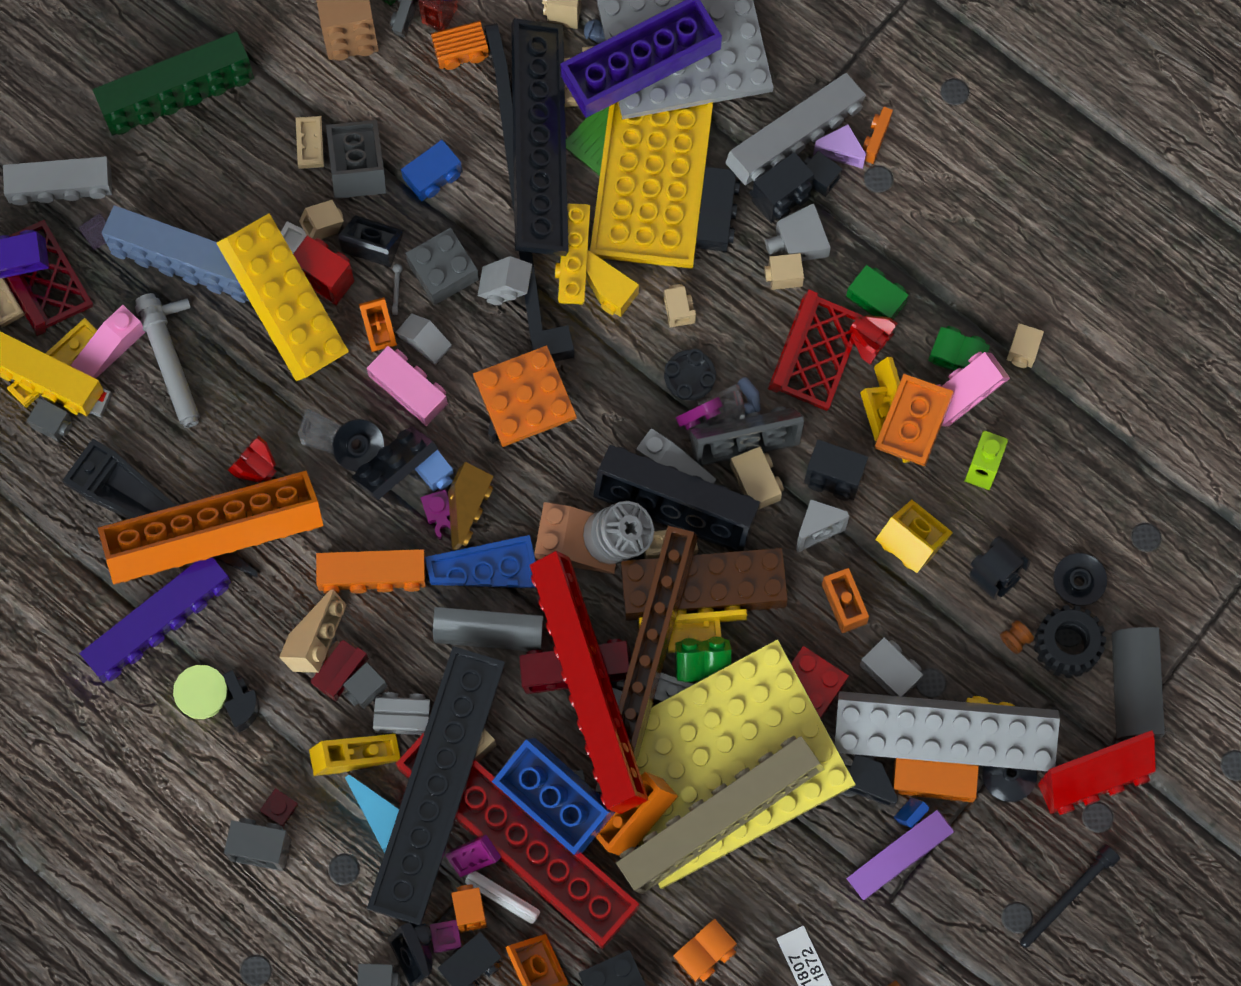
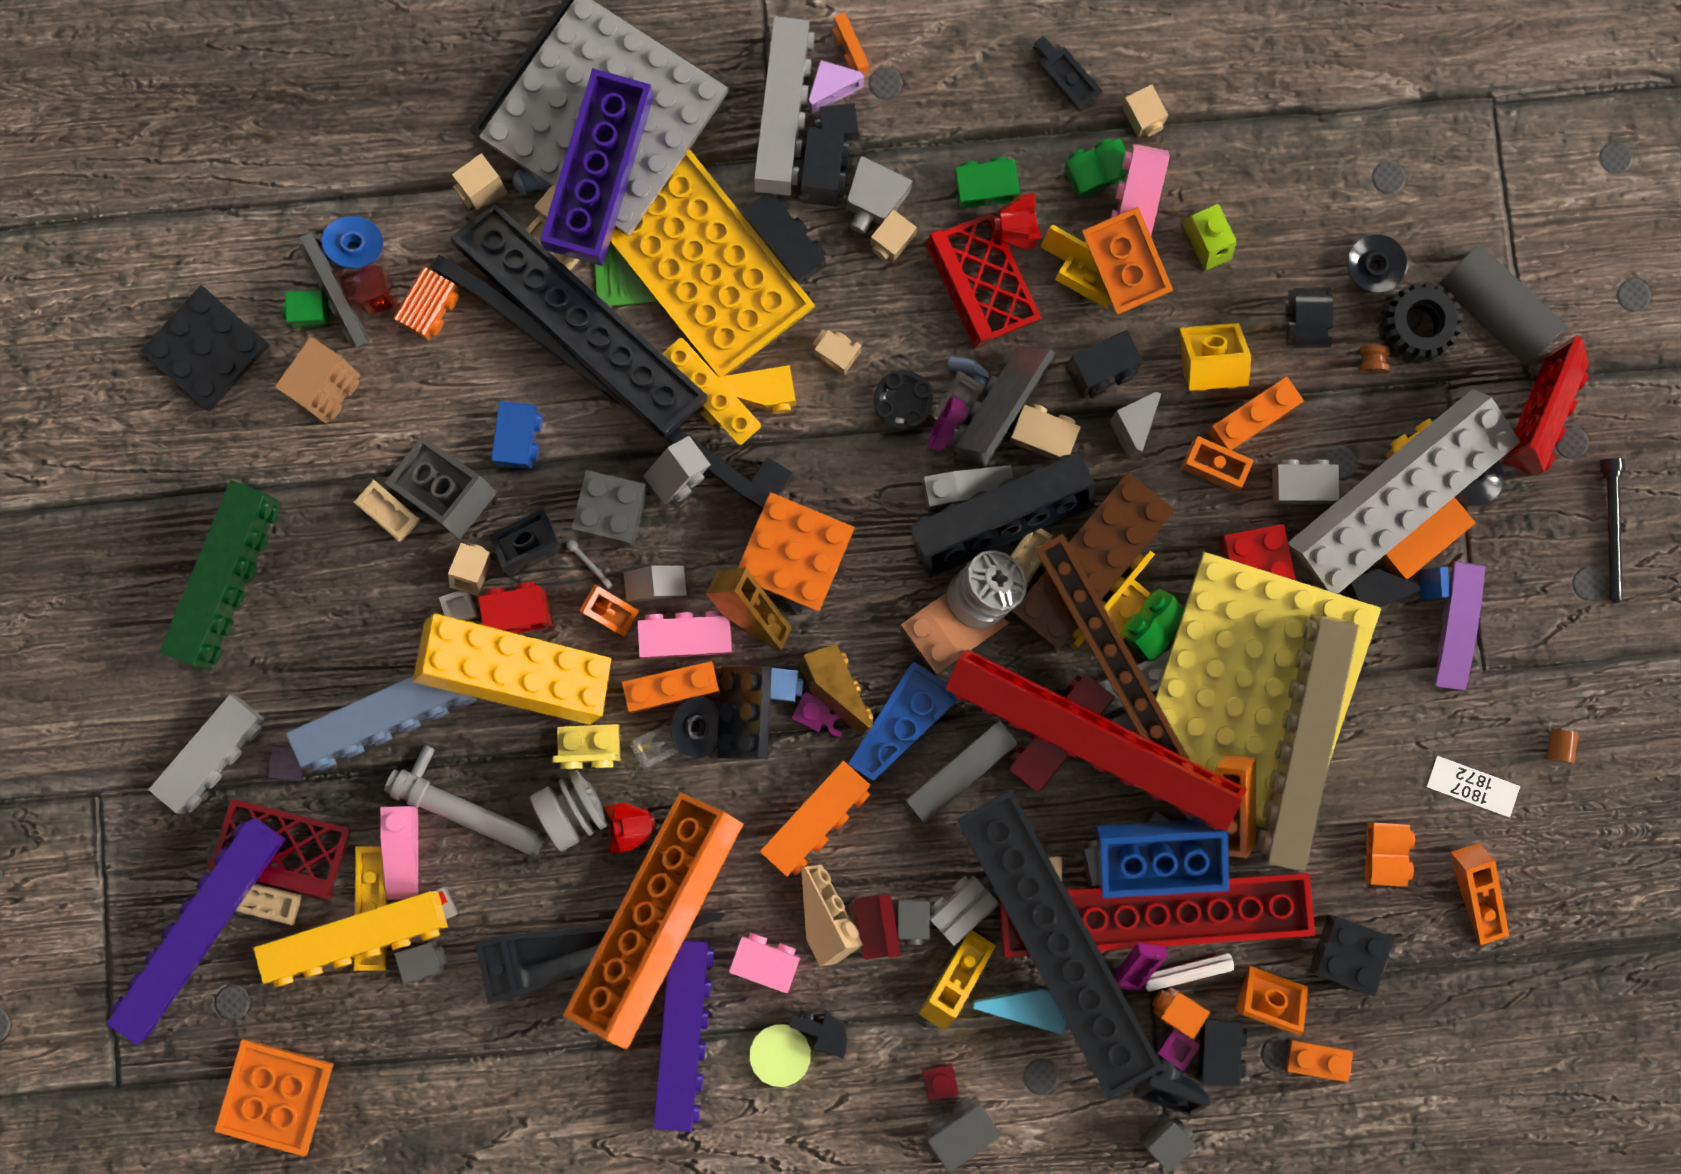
camera: 50 degrees left, 10 degrees up
none -> light grey wheel [530,770,608,852]
none -> light yellow bracket [552,724,620,769]
none -> orange brick [622,661,720,713]
none -> pearl gold slope [706,568,792,651]
none -> bright pink brick [729,932,800,994]
none -> black hinge [1033,35,1103,113]
none -> orange brick [1206,377,1304,451]

